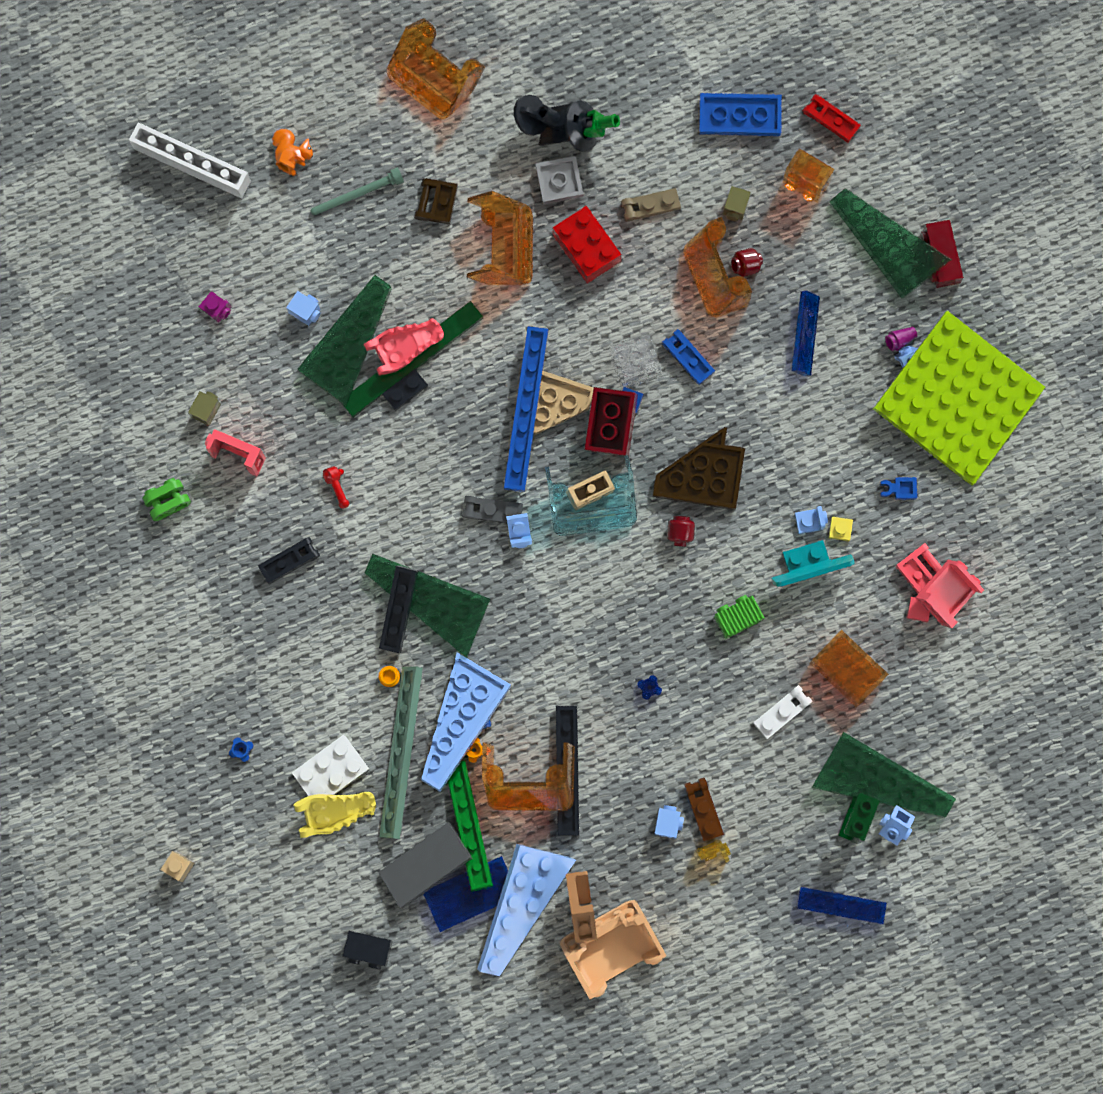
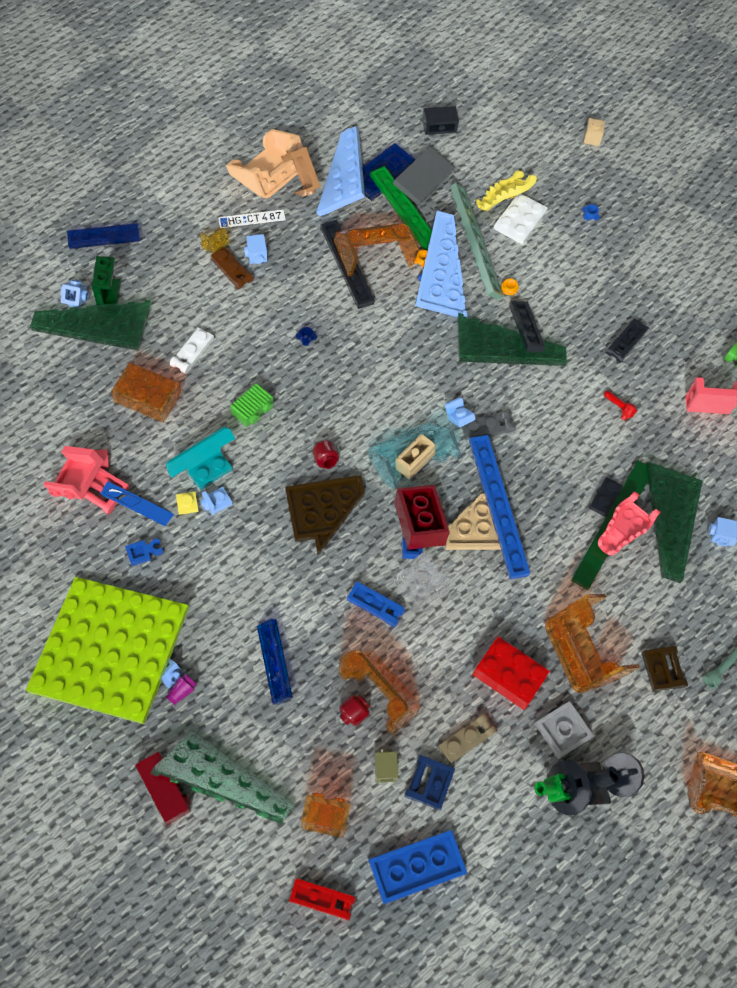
camera: 150 degrees right, 15 degrees down
none -> blue sticker [100,482,174,526]
none -> white sticker [219,210,286,228]
none -> dark blue plate [404,755,455,811]

